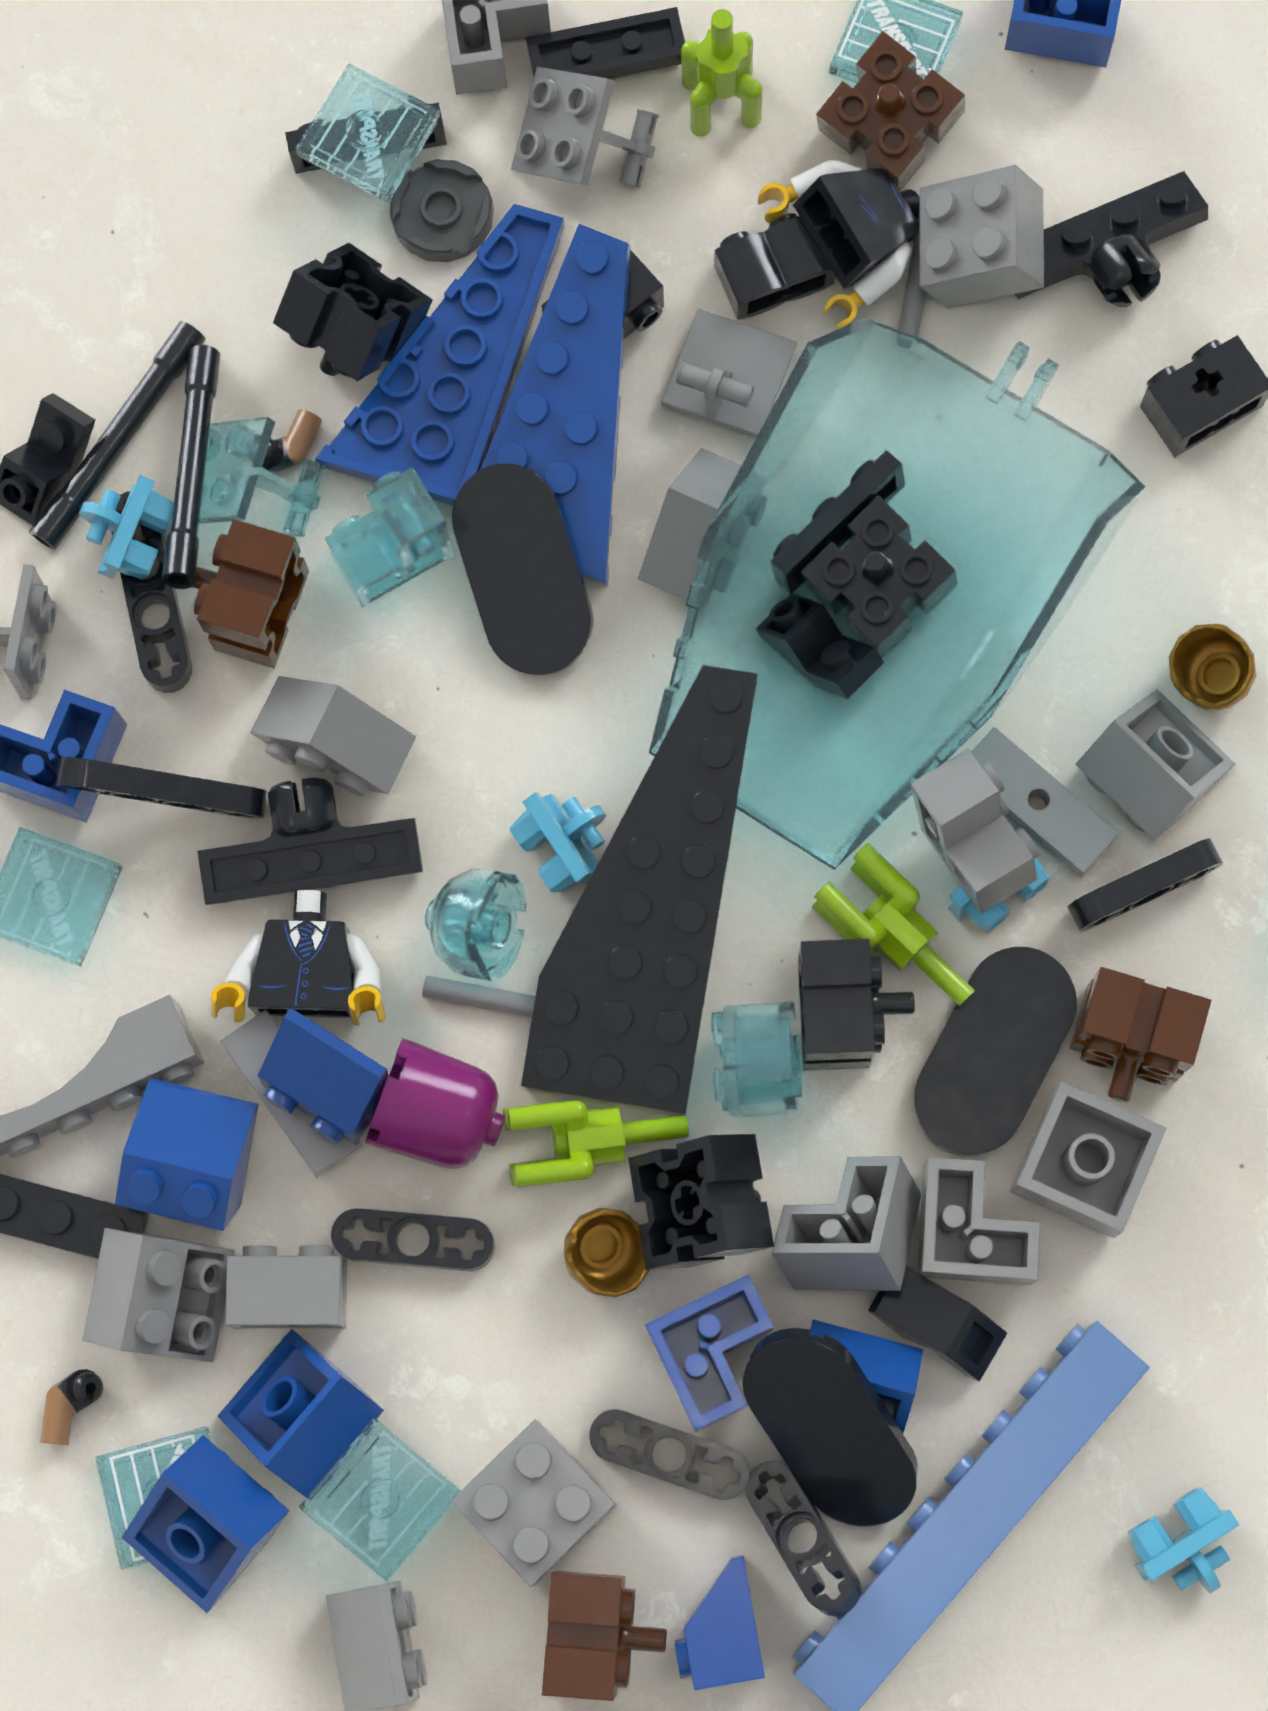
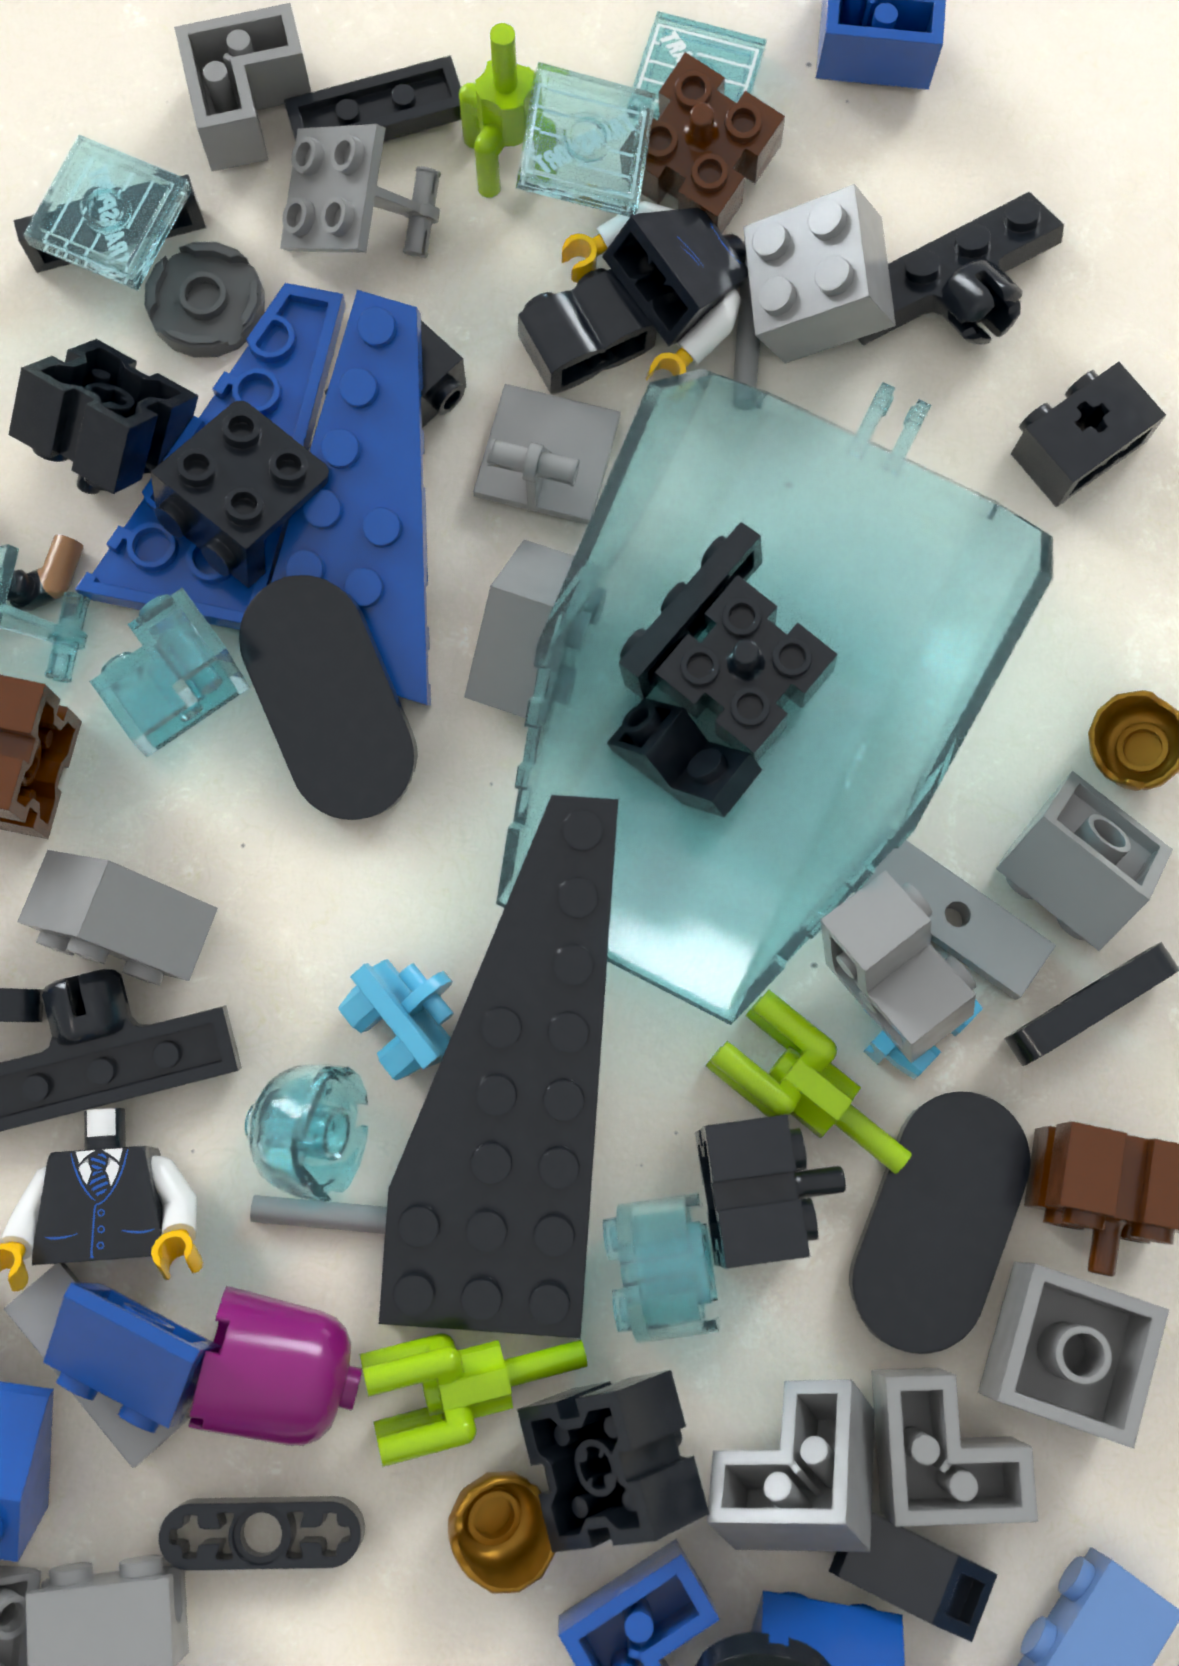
camera: 15 degrees left, 0 degrees up
none -> black bracket [151,401,329,588]
none -> clear light blue tile [516,62,656,217]

